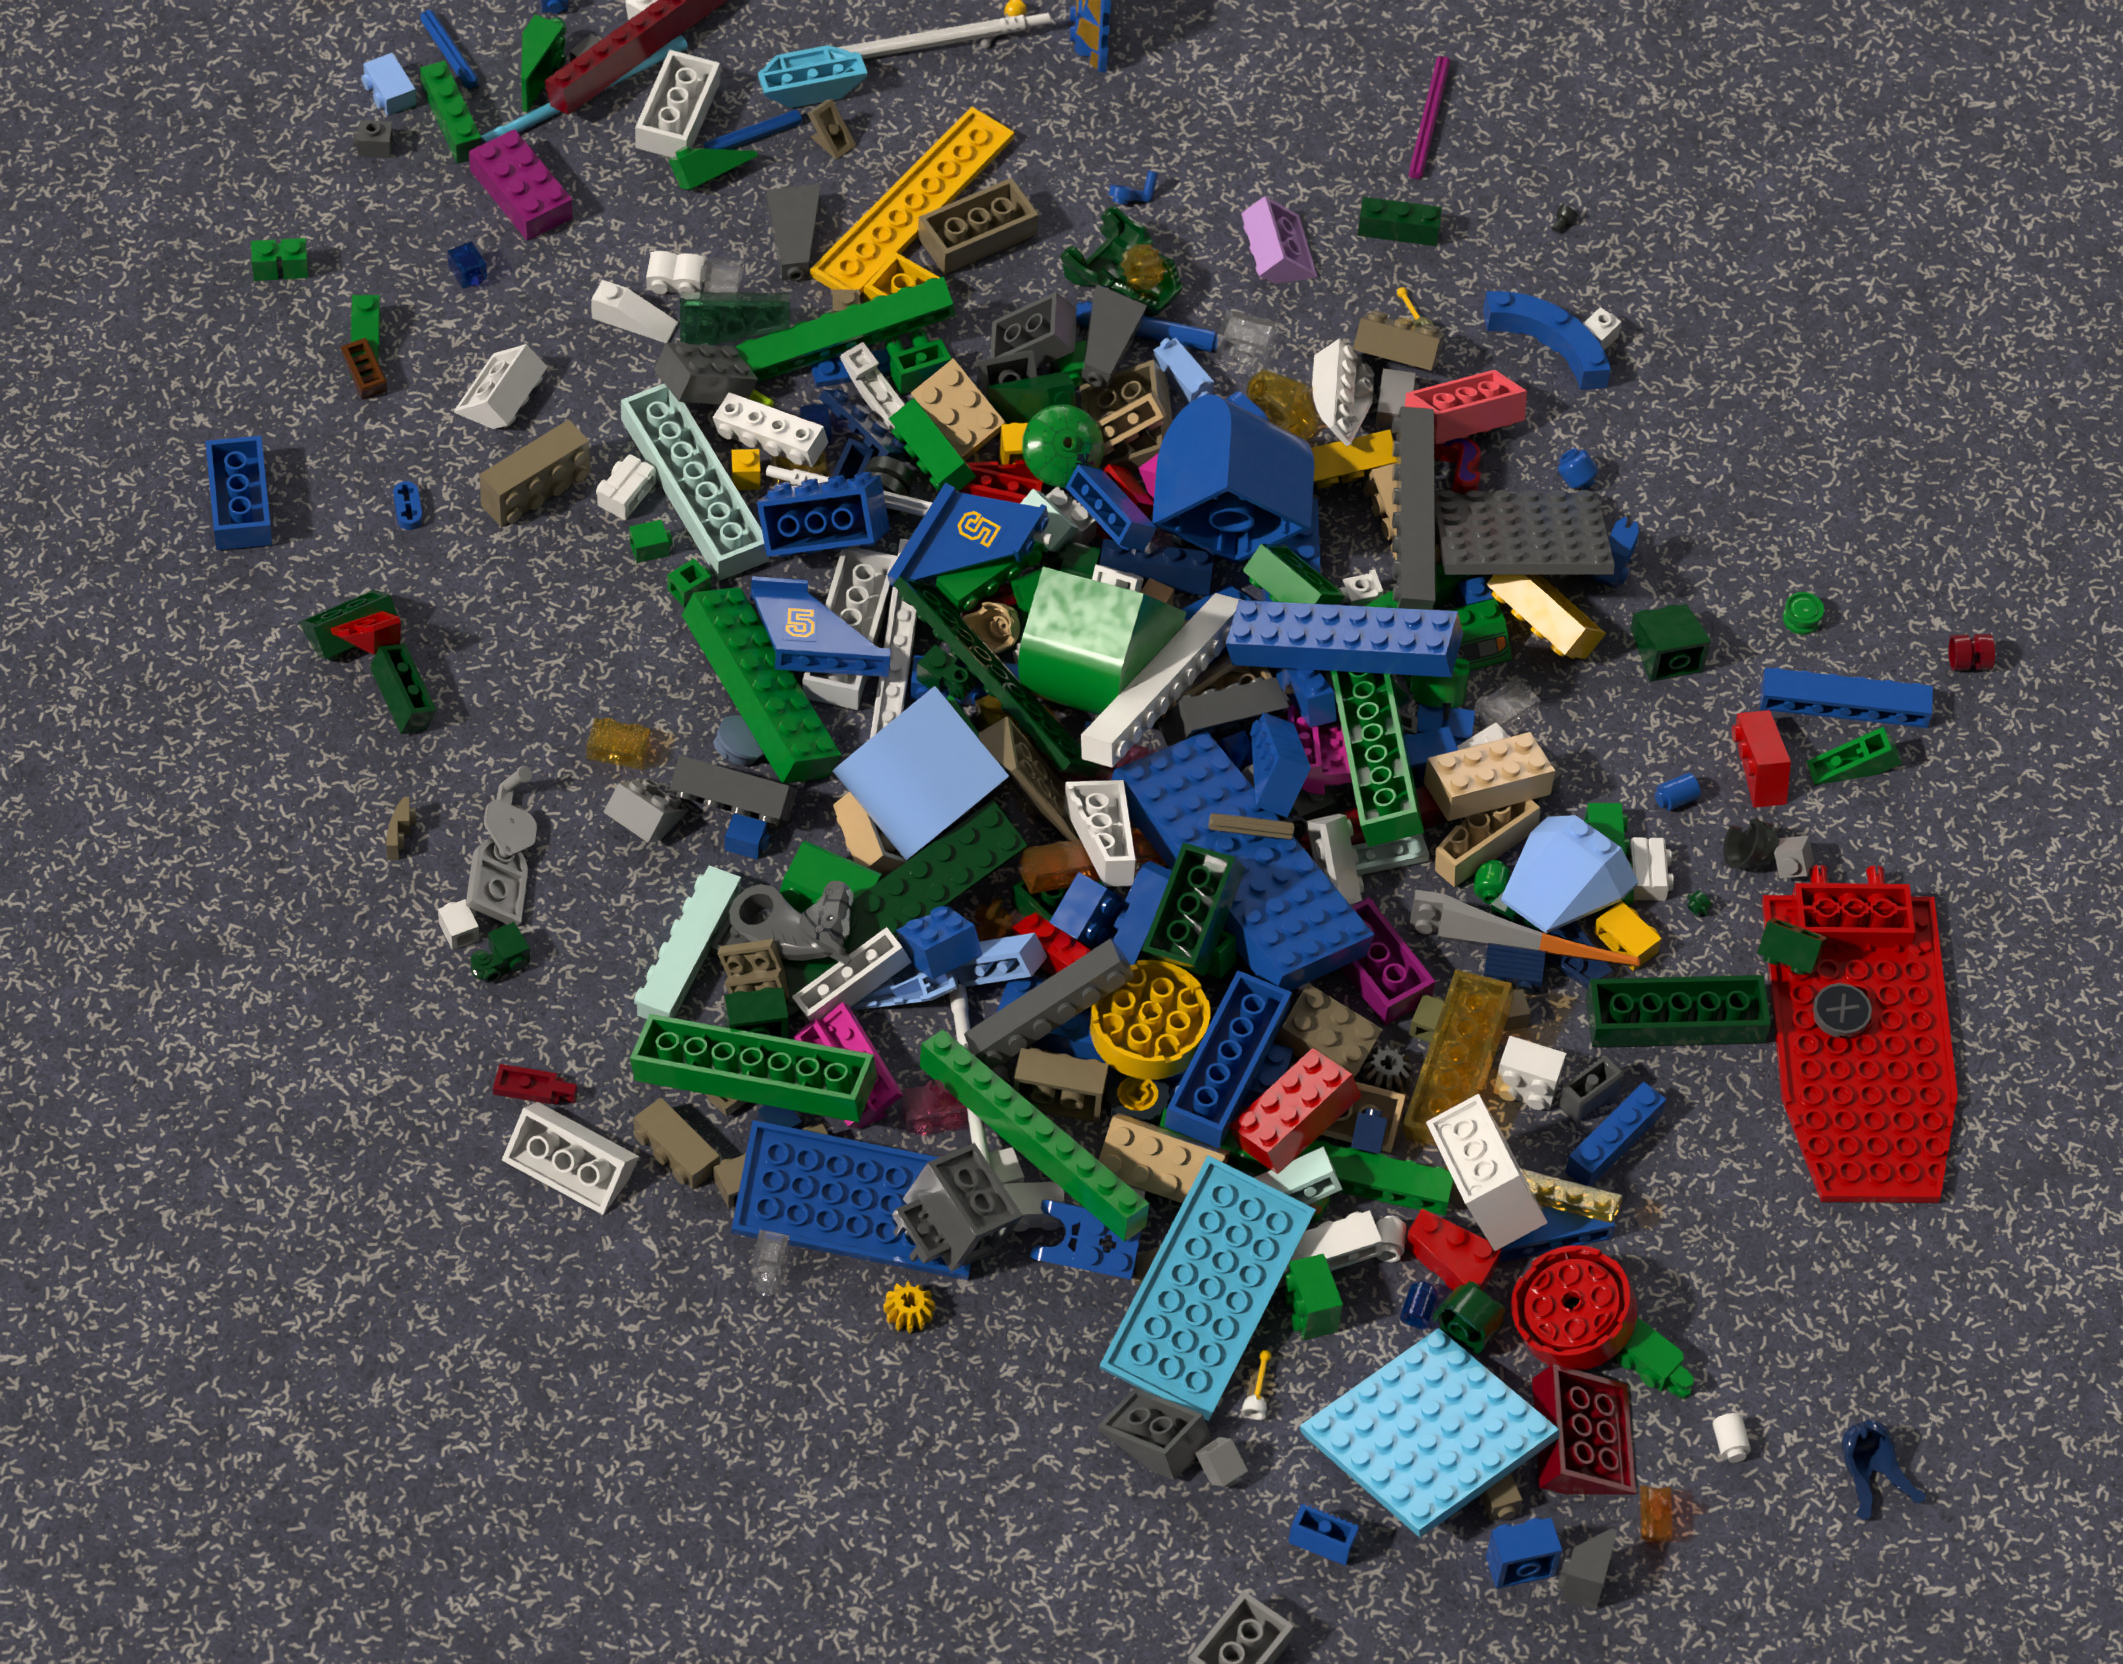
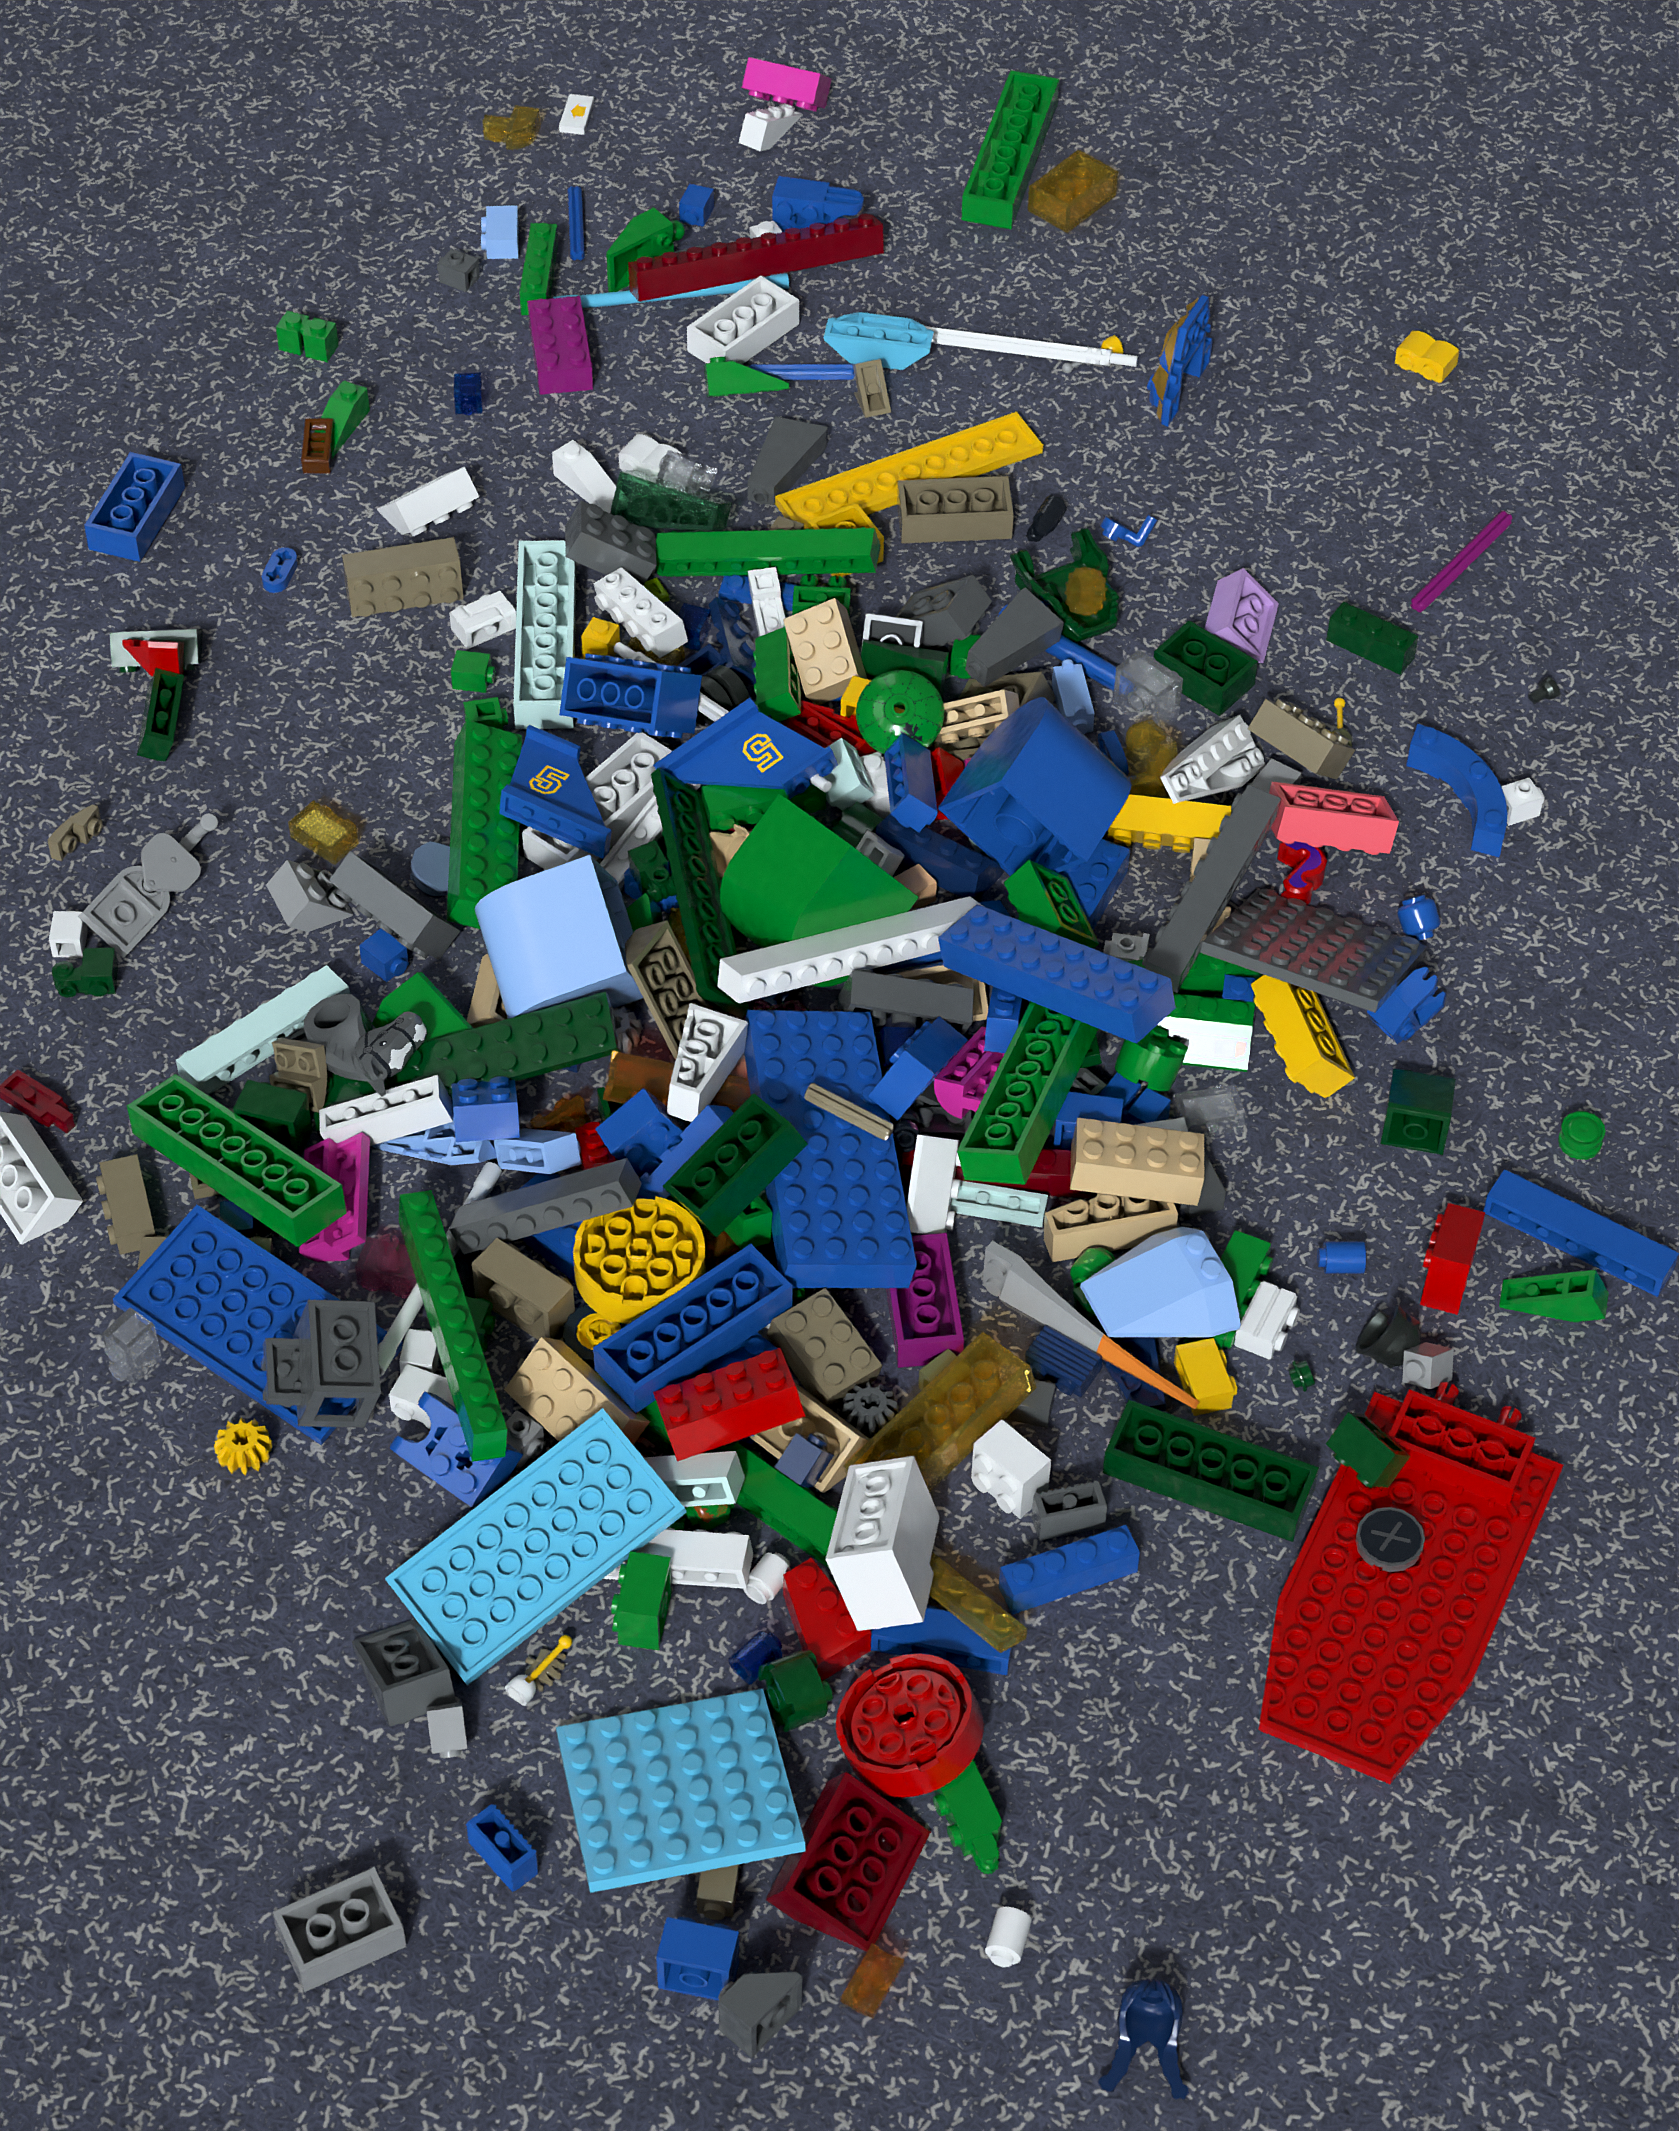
camera: 30 degrees right, 5 degrees down
none -> black hinge [1026,496,1067,542]
none -> dark green brick [1152,620,1258,716]

